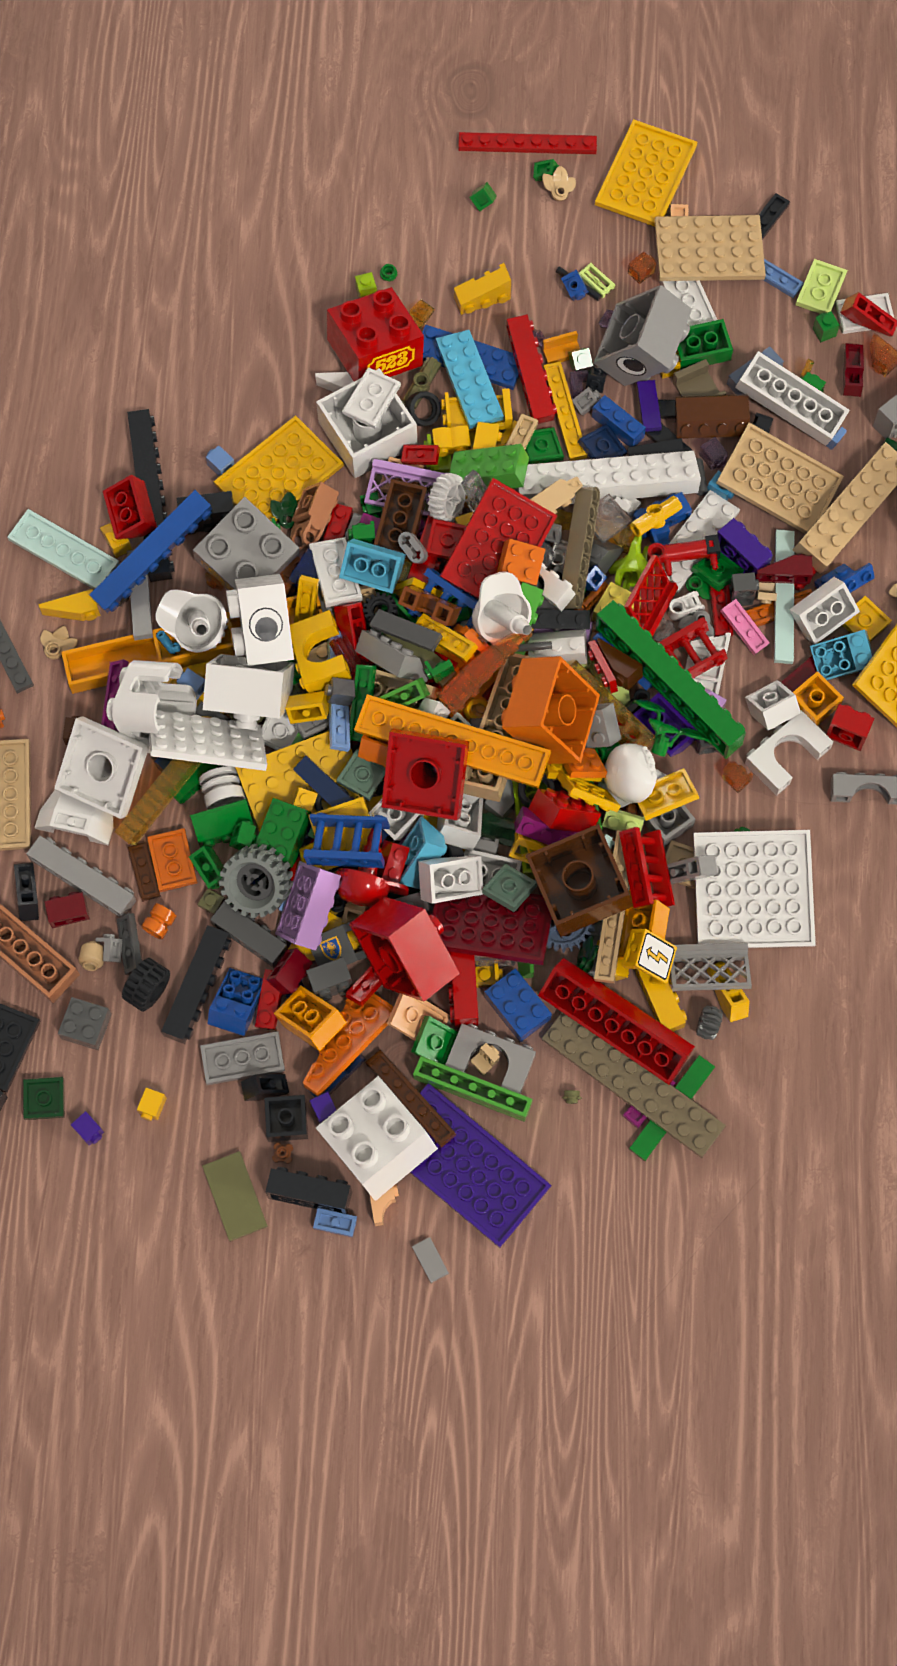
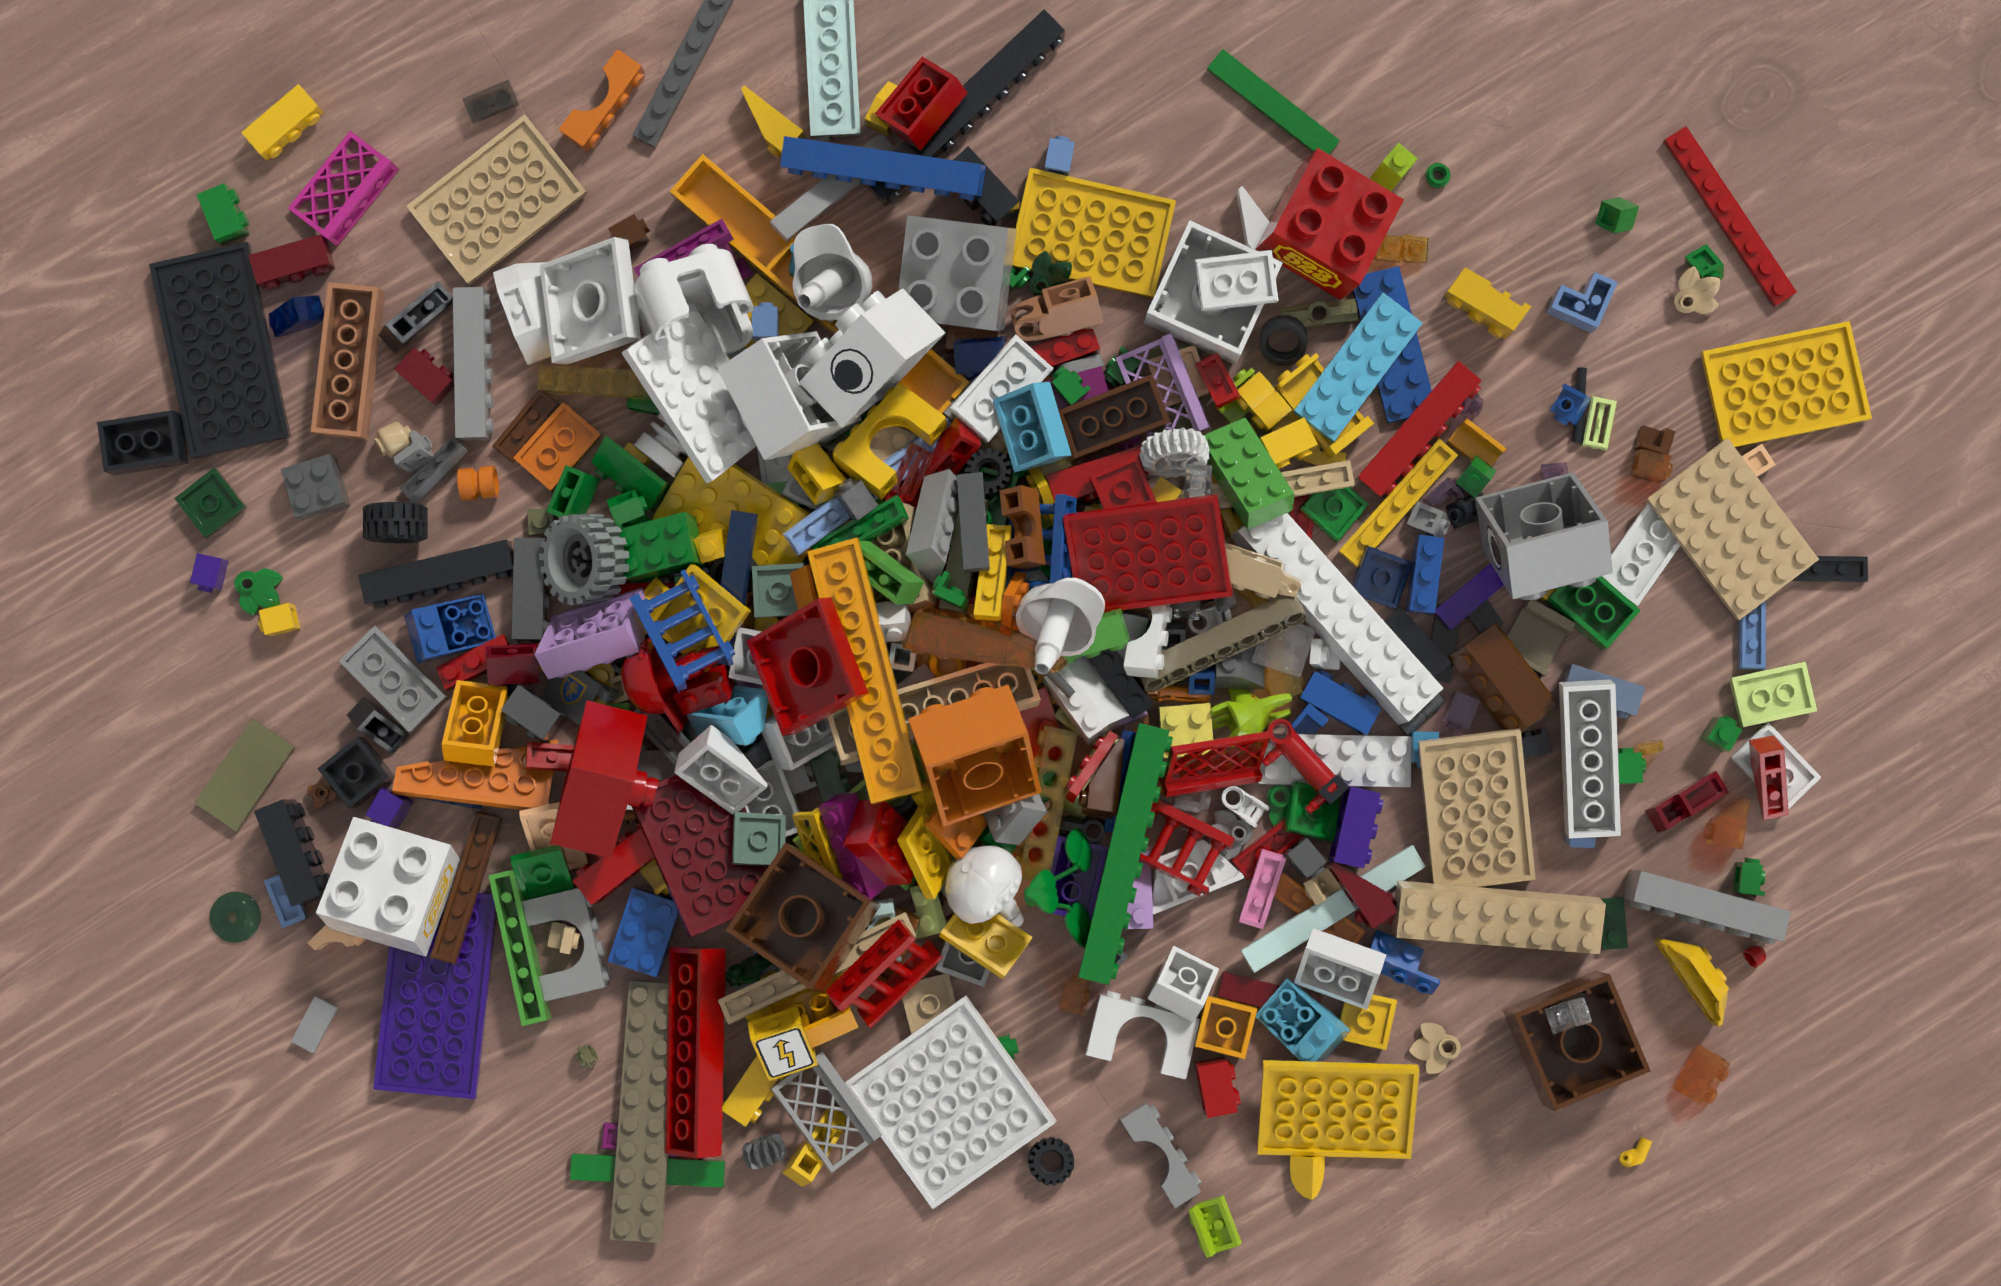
camera: 55 degrees right, 15 degrees up
tan plate [40,626,78,660] -> none
yellow plate [294,575,319,623] -> none
light grey beam [398,532,428,564] -> none
orange brick [497,539,546,586] -> none
yellow piece [629,495,682,537] -> none
light grey slope [667,855,718,884] -> none
none -> clear green dish [210,892,261,943]
none -> green plate [234,568,283,616]
none -> black tyre [1028,1137,1074,1186]
none -> green tile [1207,49,1340,155]
none -> medium blue brick [1546,272,1618,333]
none -> reddish brown panel [1634,425,1676,458]

